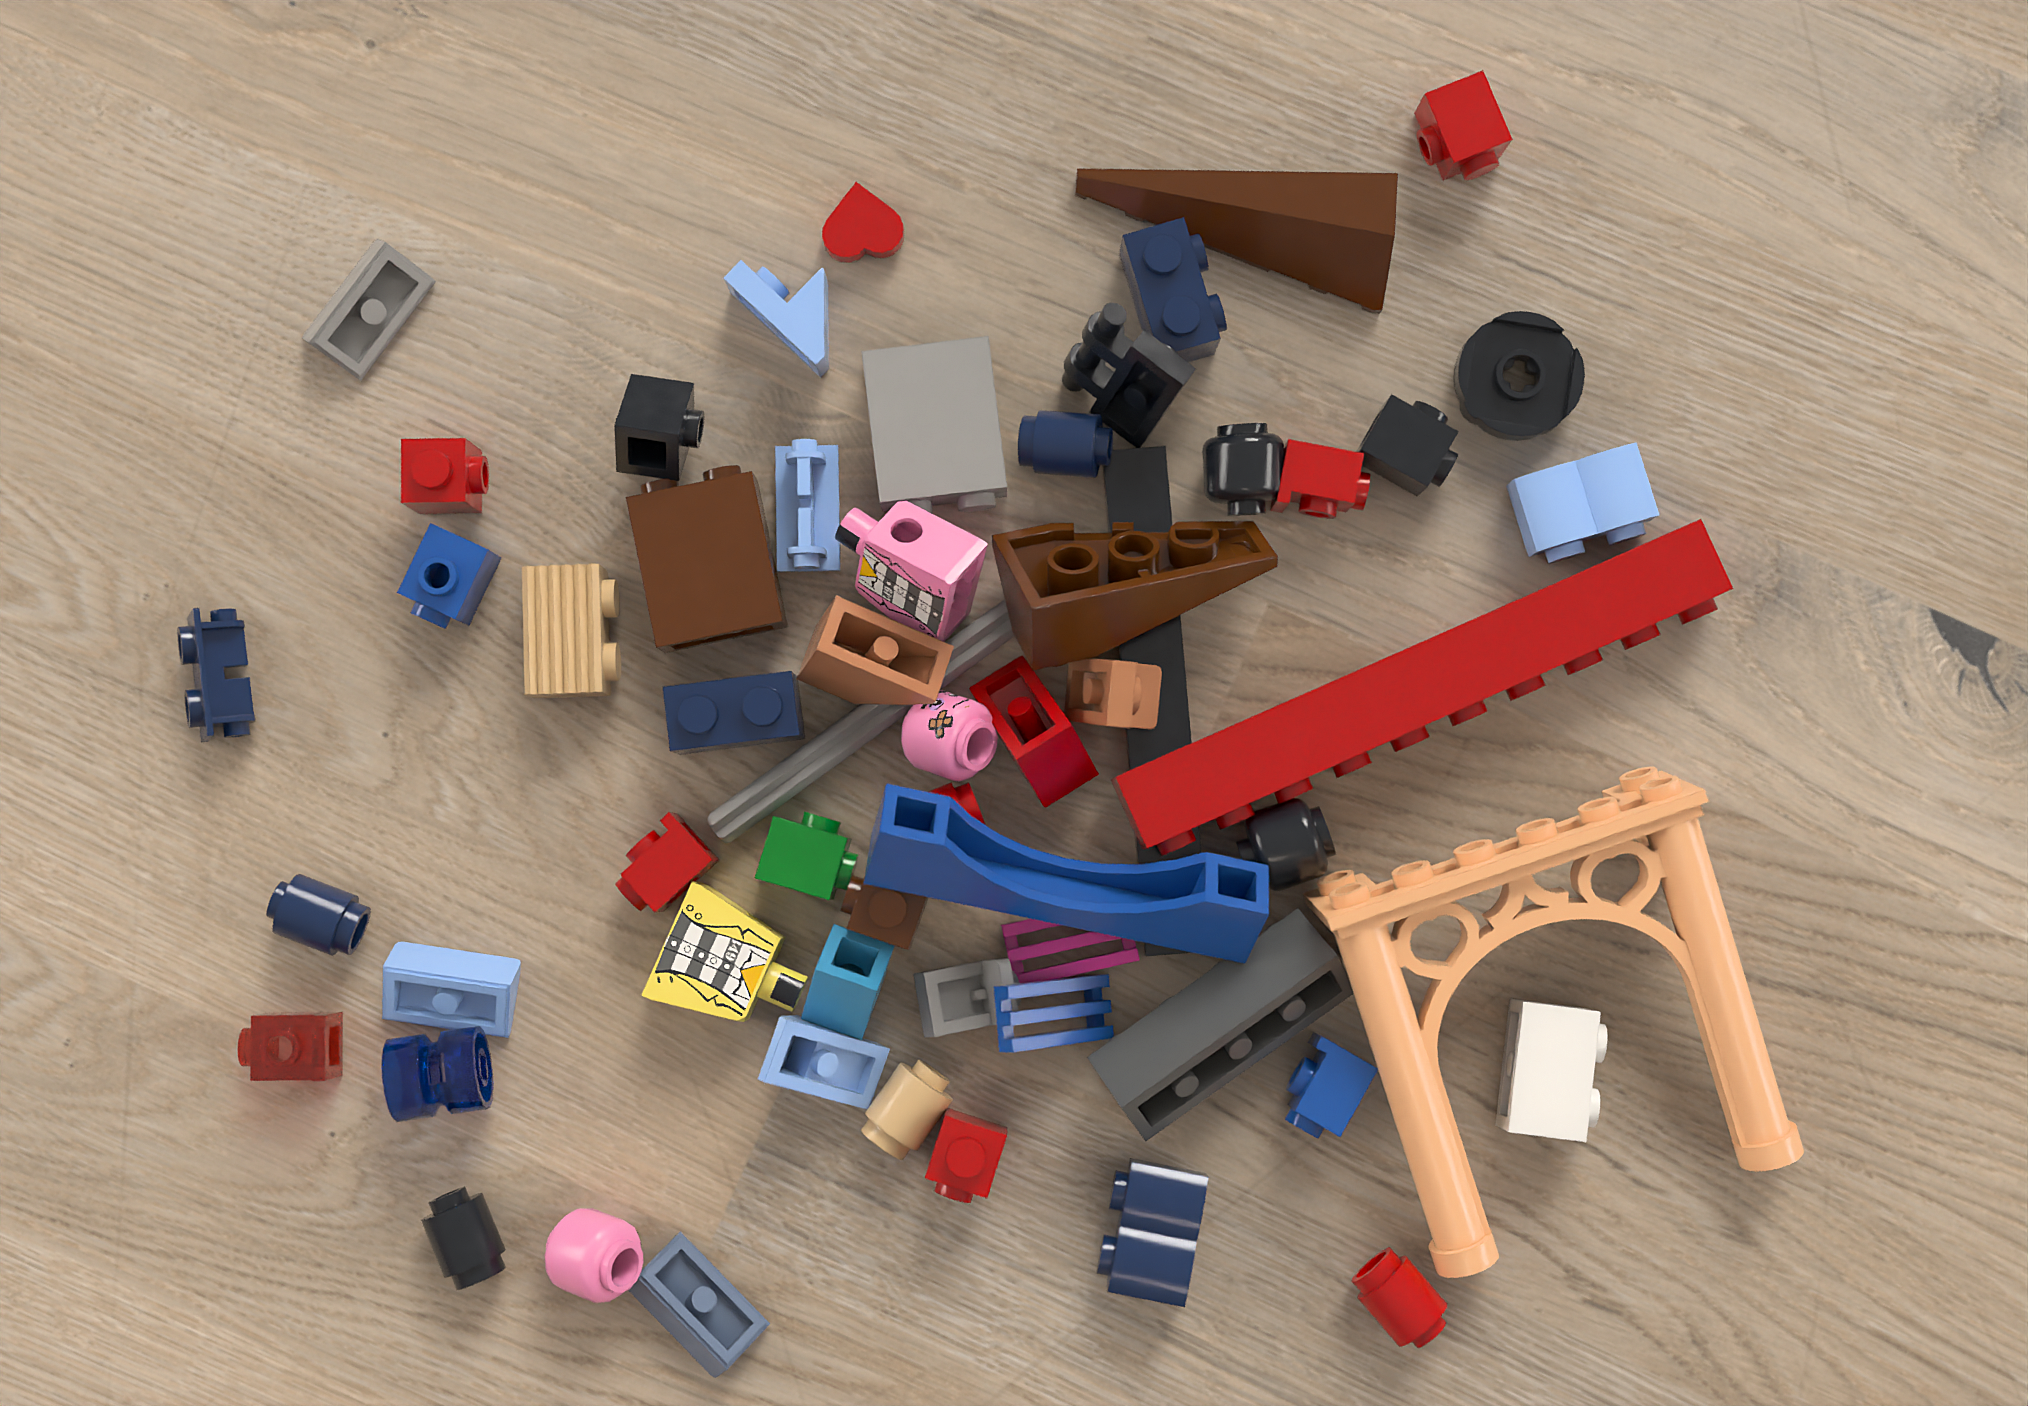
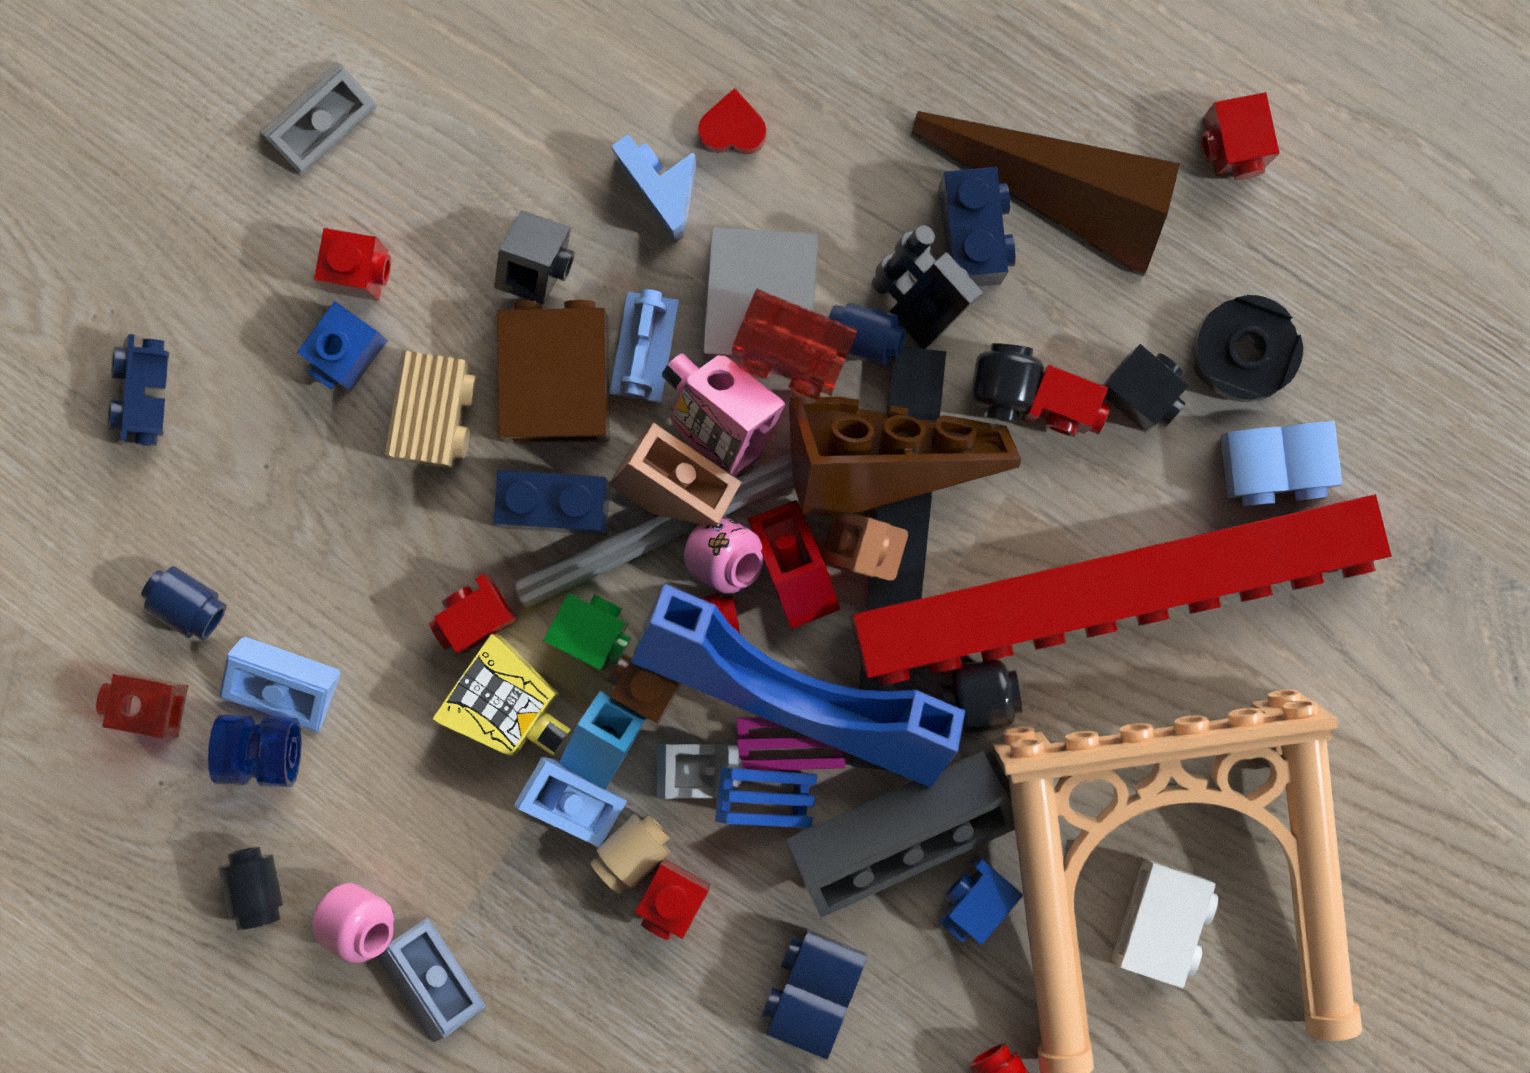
camera: 15 degrees right, 0 degrees up
none -> clear red brick [731,288,858,399]

